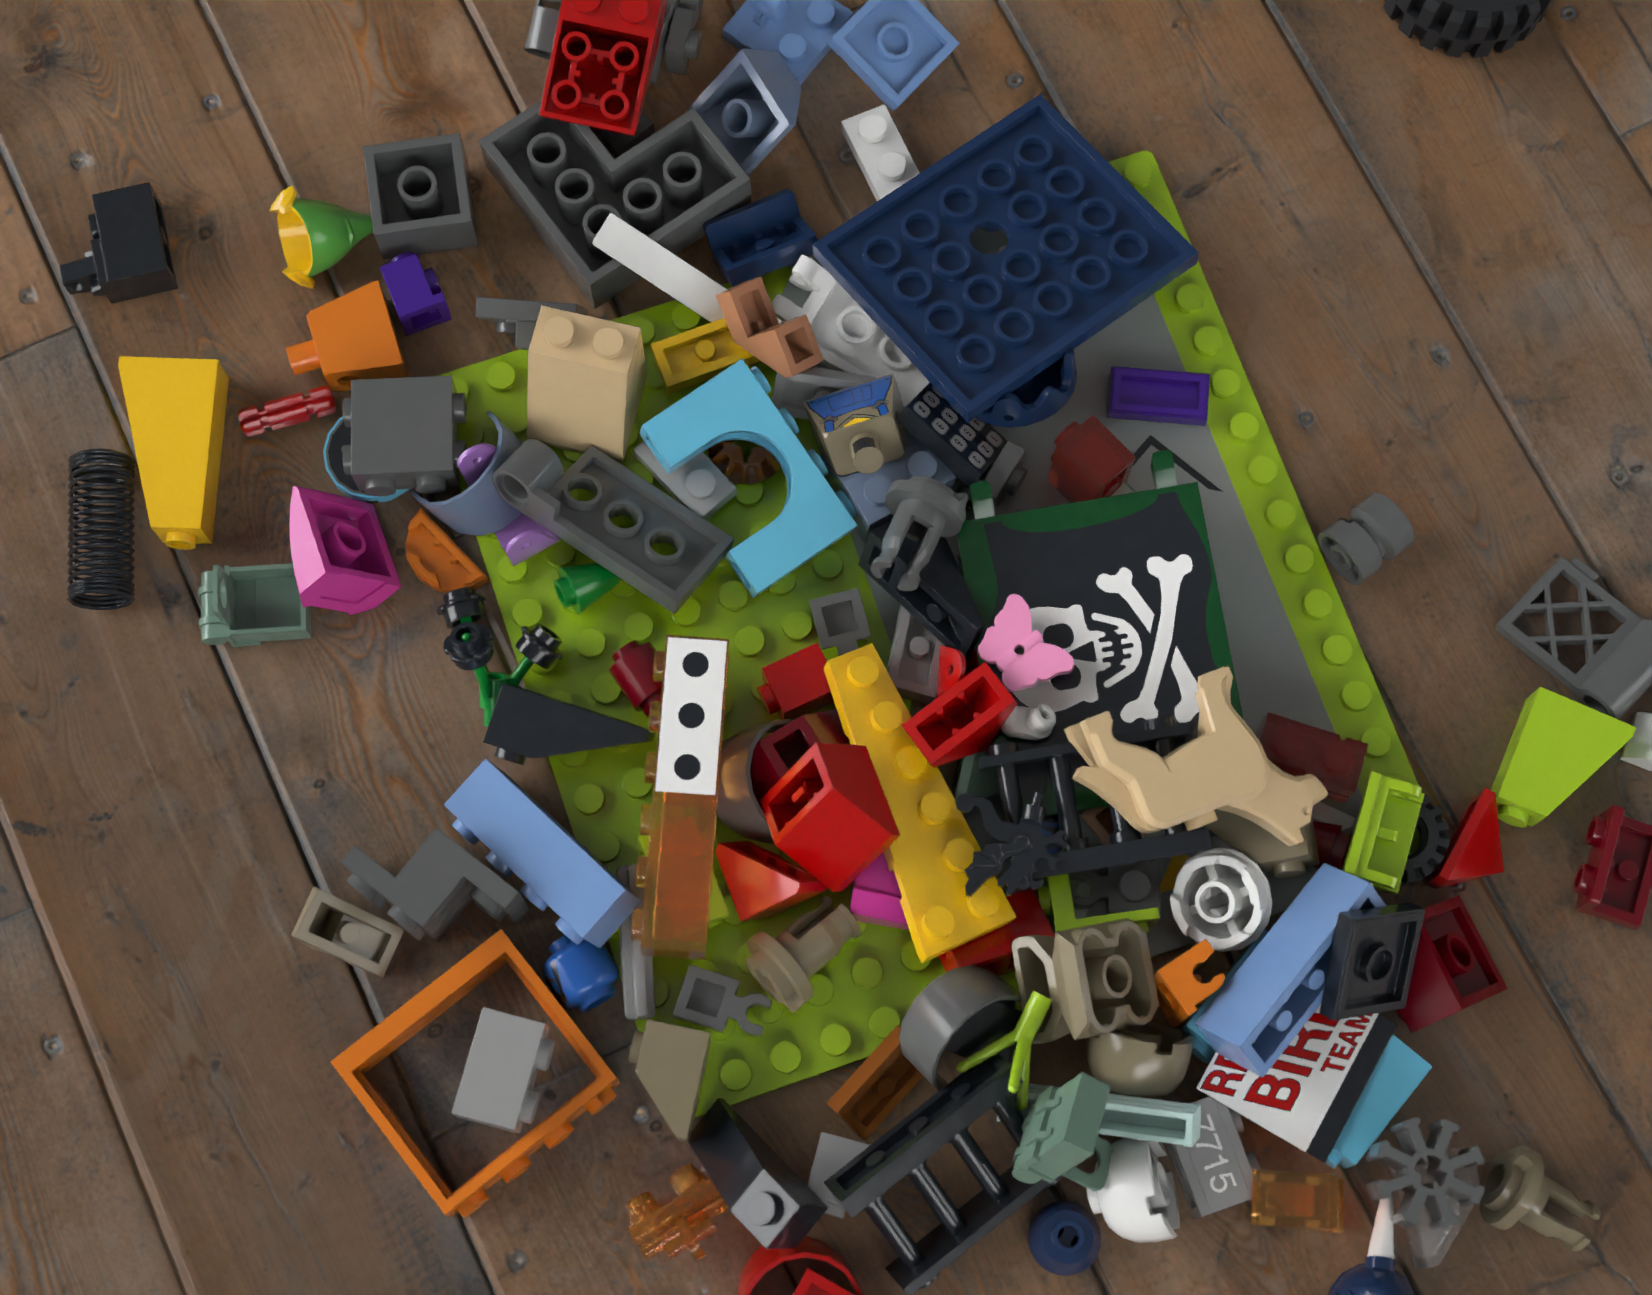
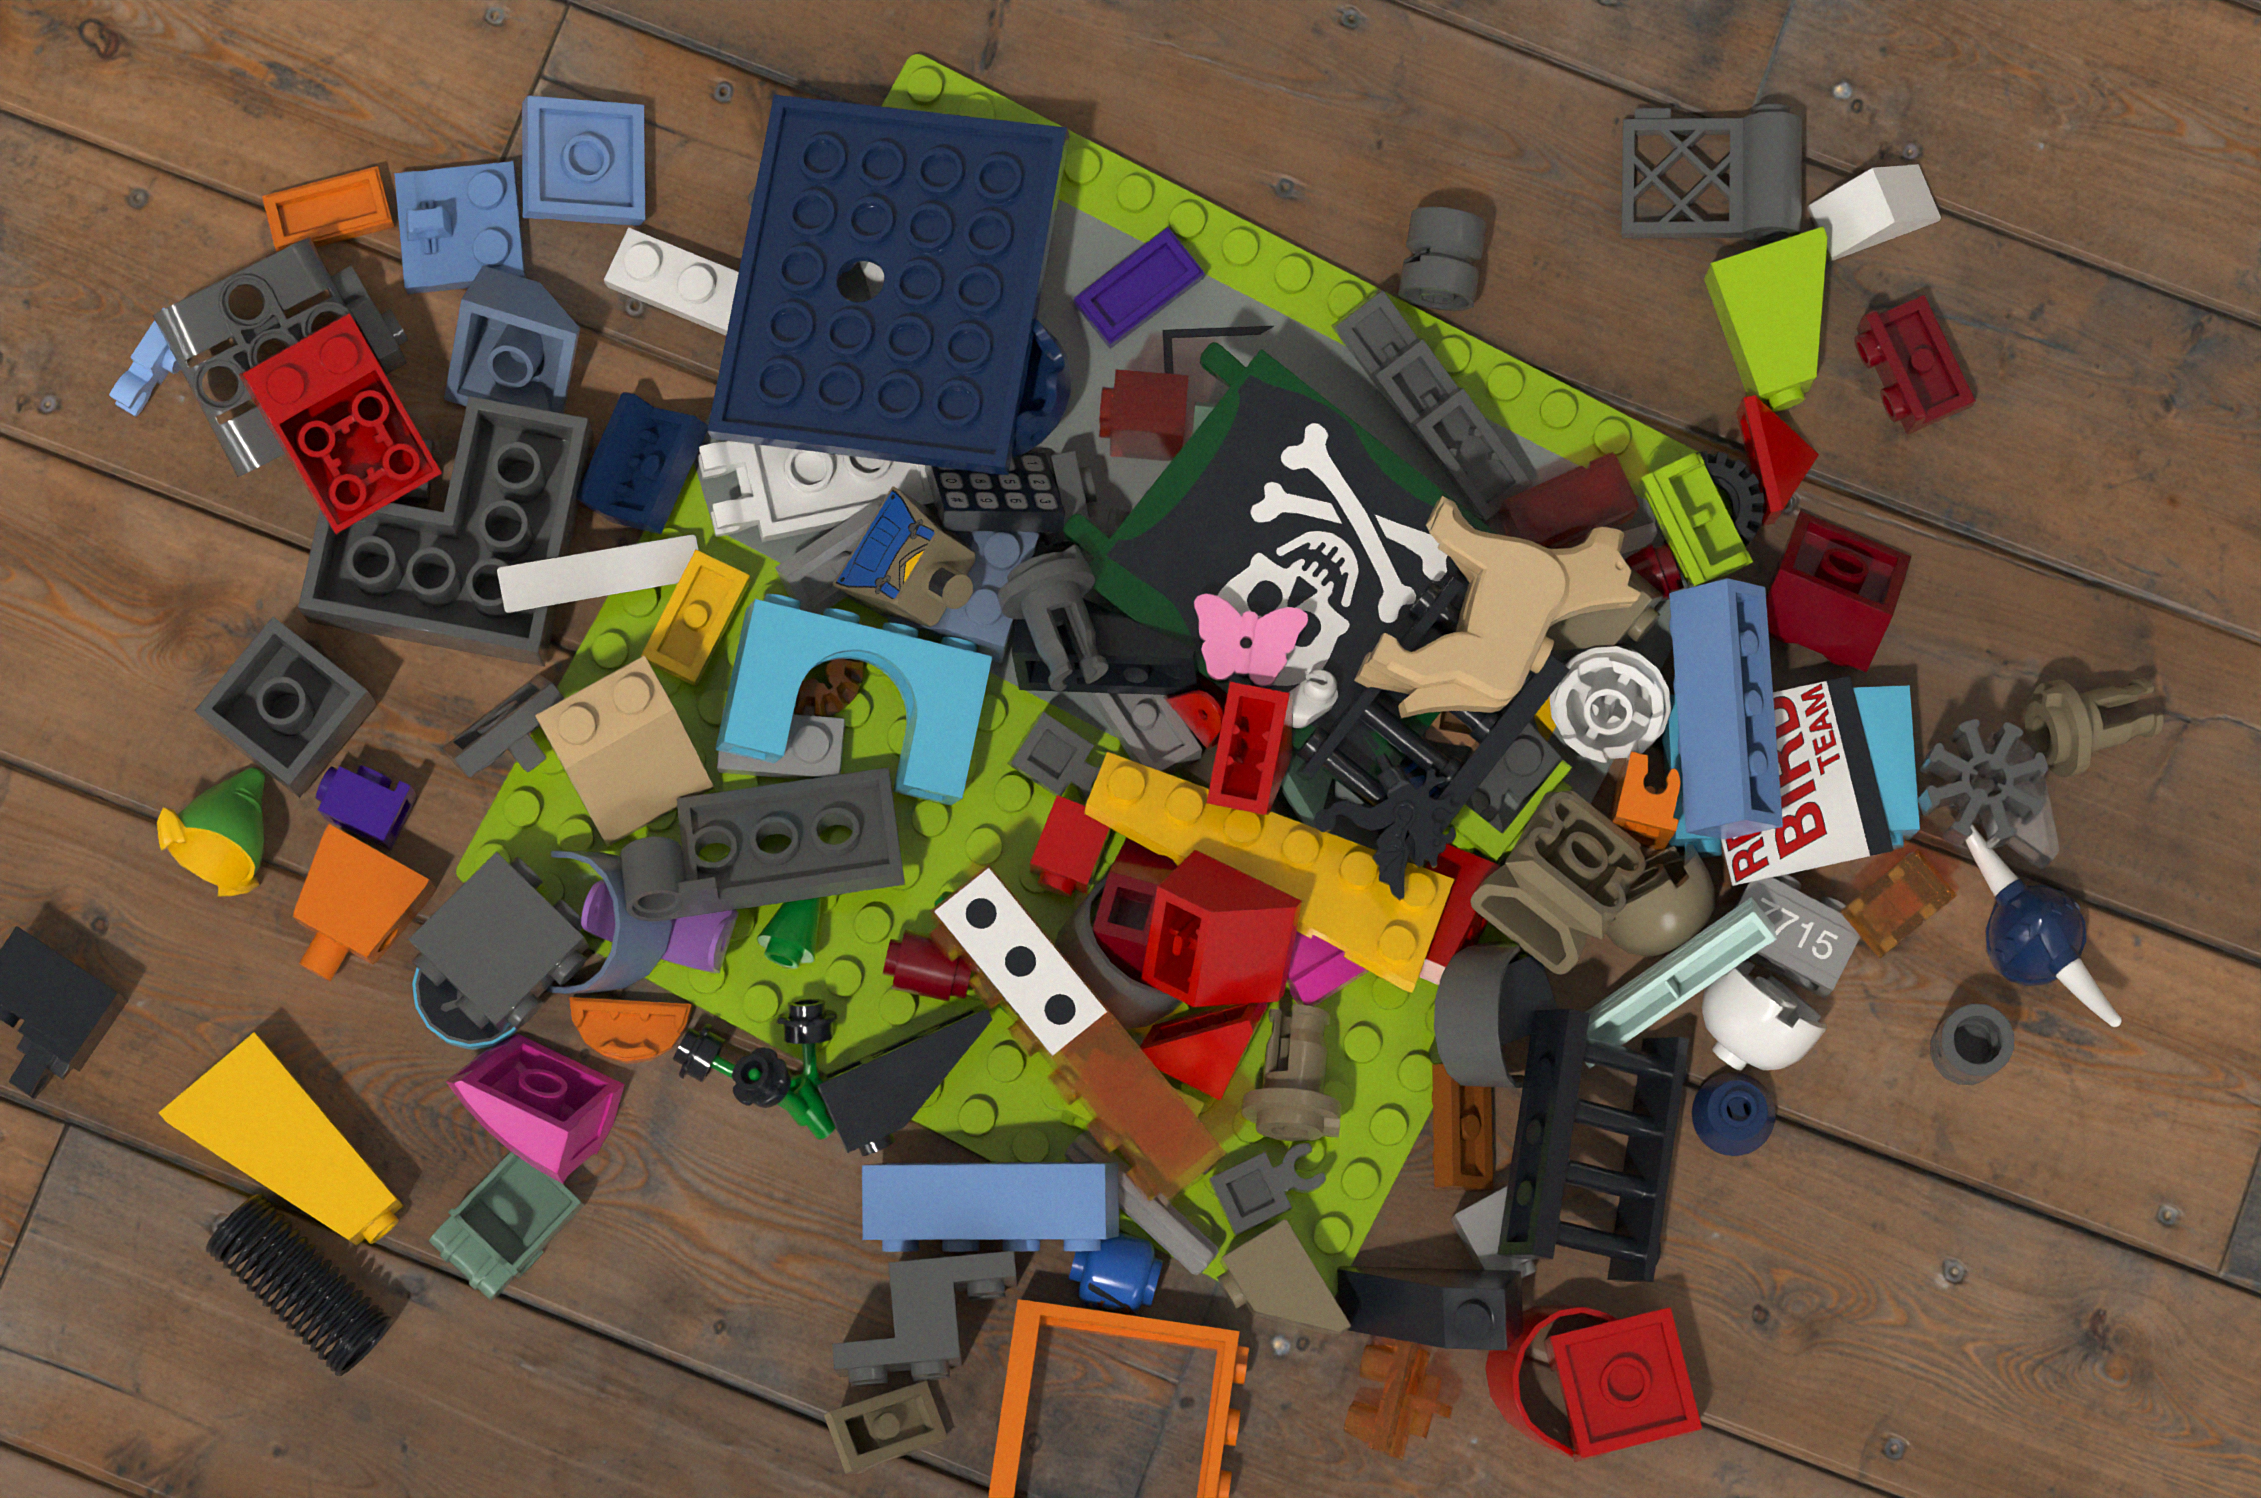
camera: 45 degrees left, 5 degrees up
red axle [238,386,336,437] -> none
light grey brick [451,1007,555,1134] -> none
nougat slope [716,276,824,378] -> none
lime plant [957,991,1052,1110] -> none
sand green piece [1012,1072,1114,1191] -> none
black tile [1319,902,1425,1021] -> none
none -> dark grey slope [1331,290,1533,521]

